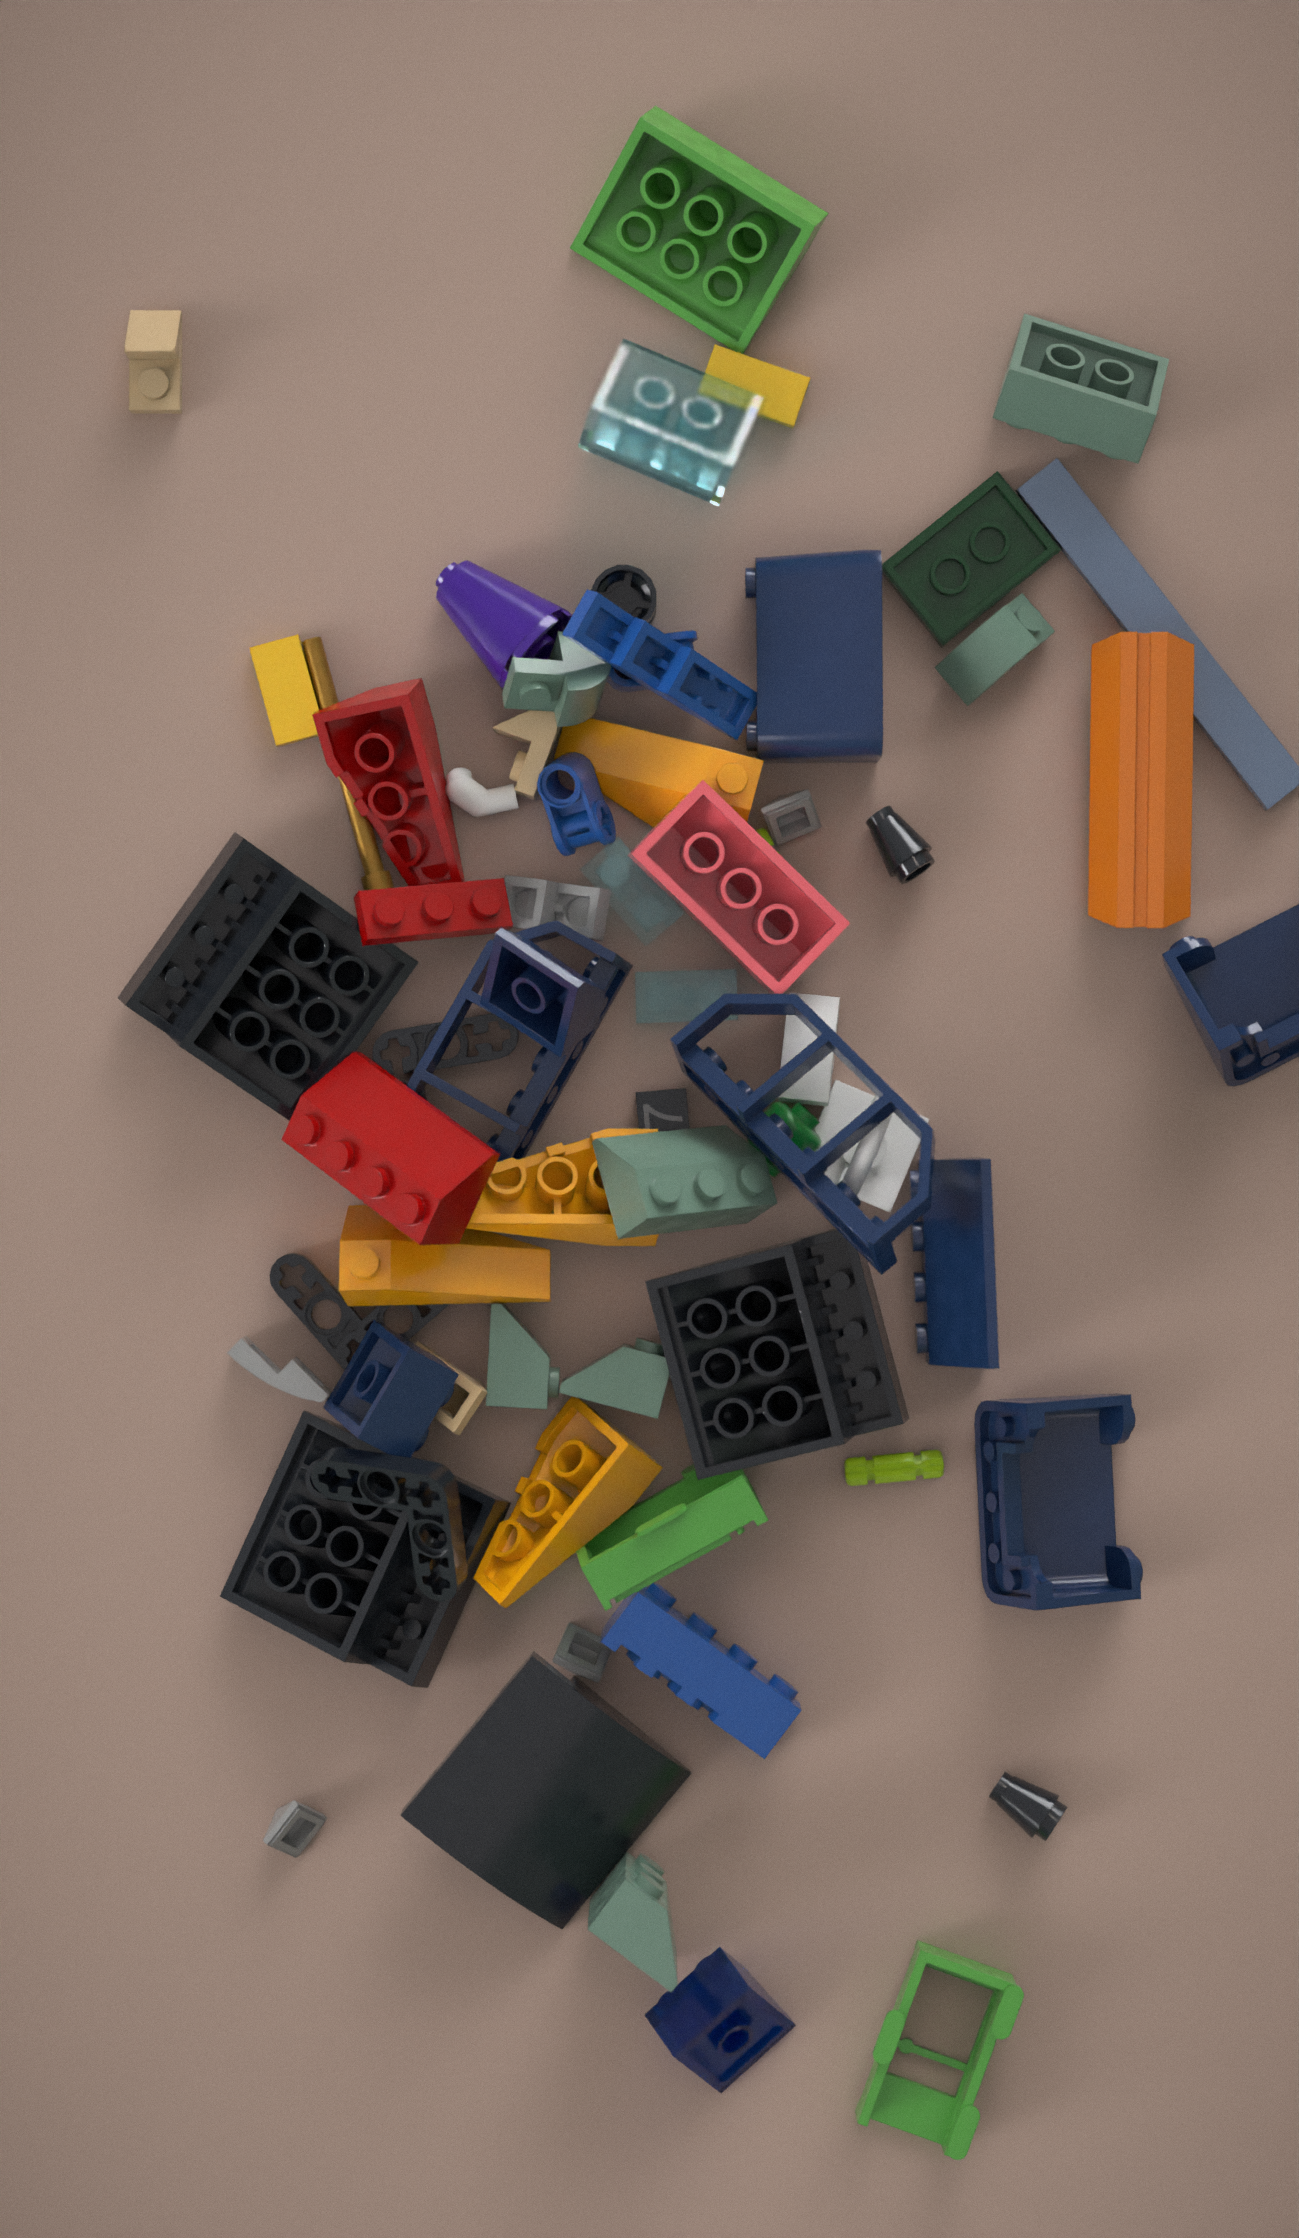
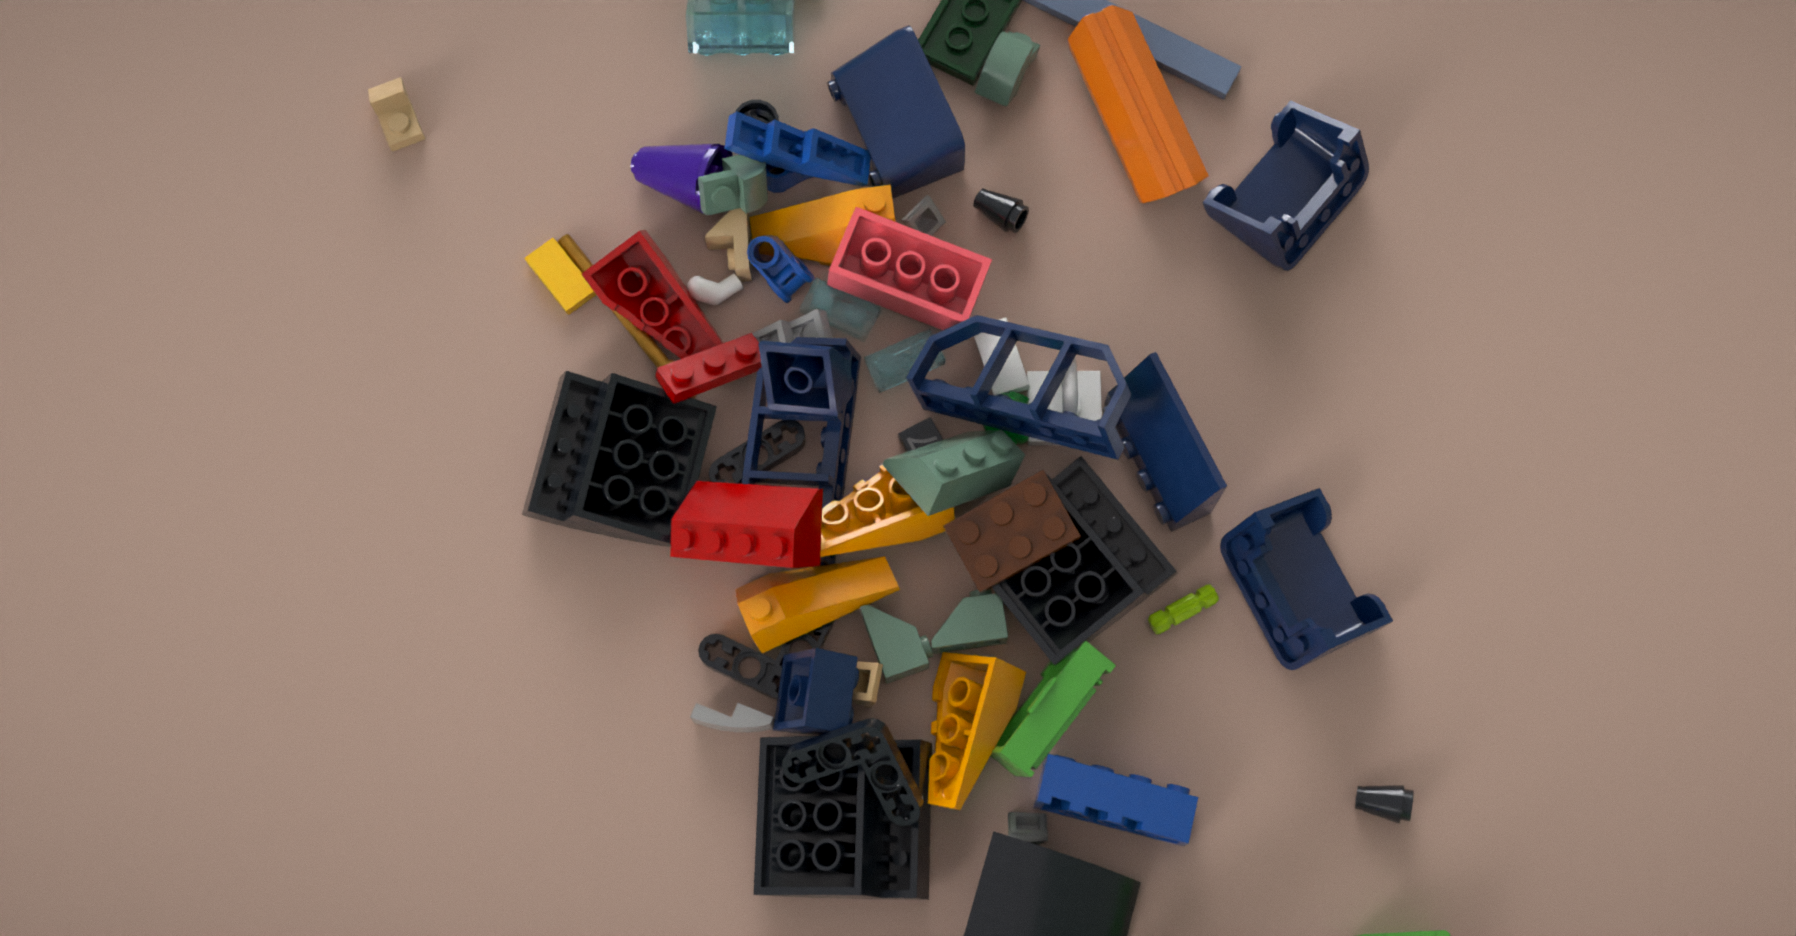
camera: 20 degrees left, 15 degrees down
none -> reddish brown plate [943,470,1082,594]

